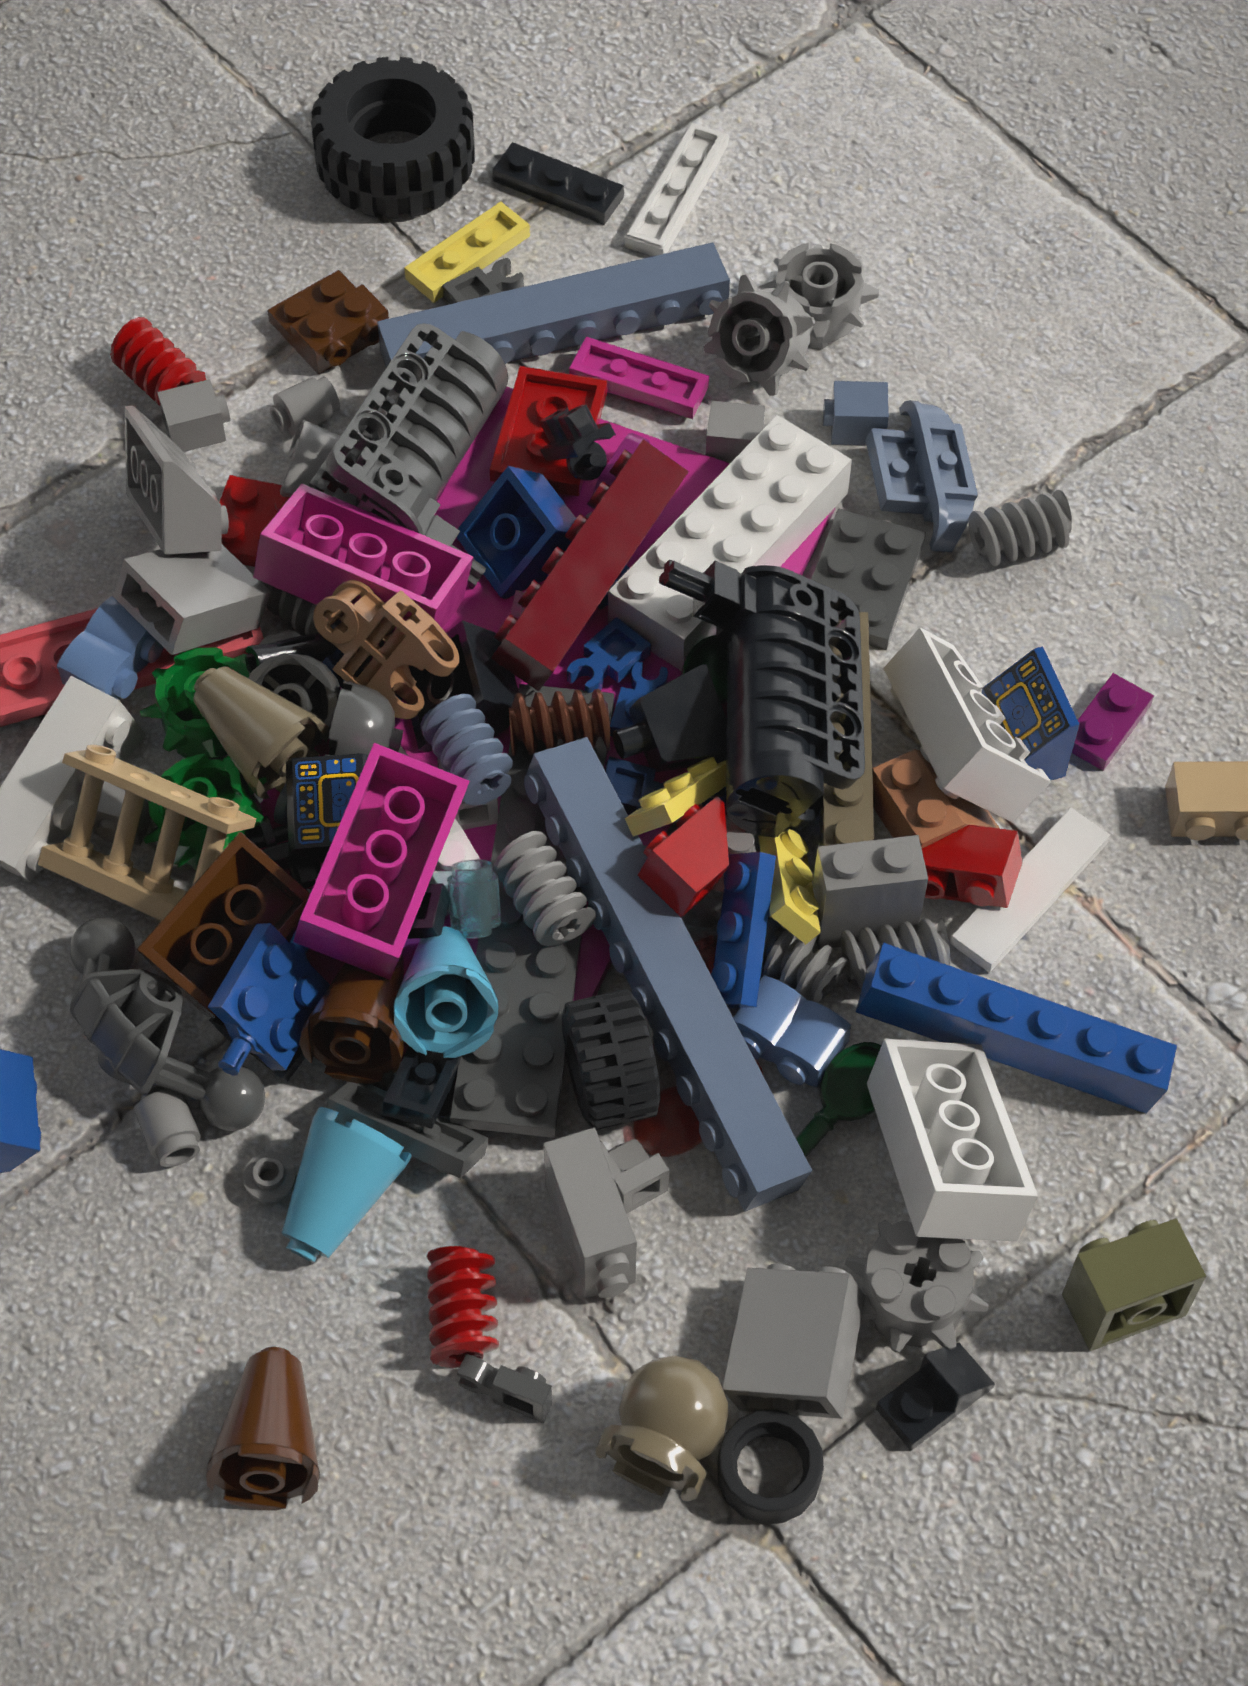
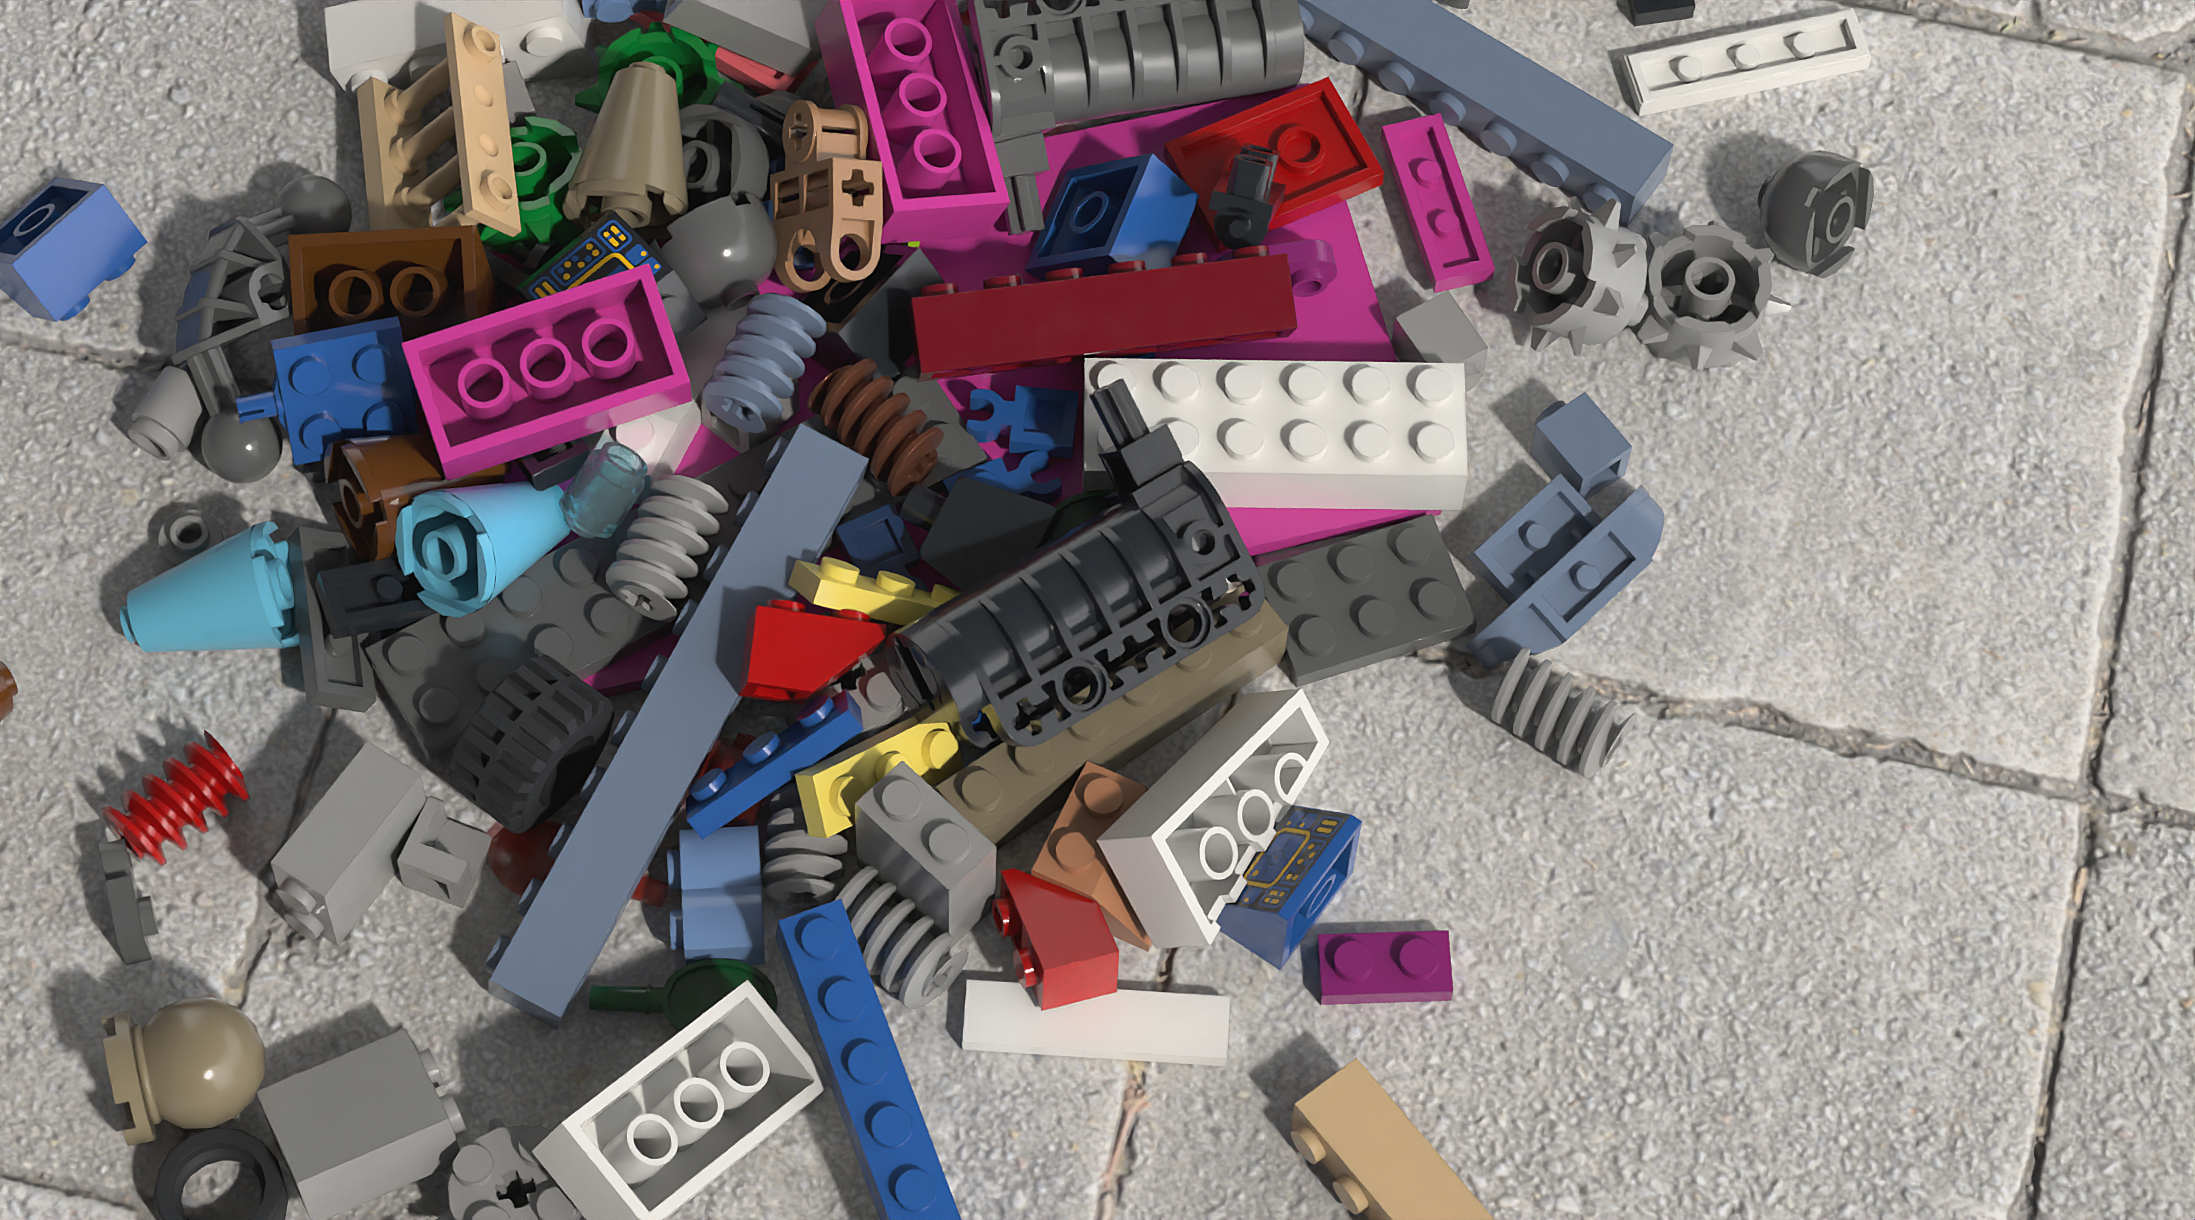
camera: 50 degrees right, 5 degrees up
none -> dark grey cylinder [1758,150,1874,278]

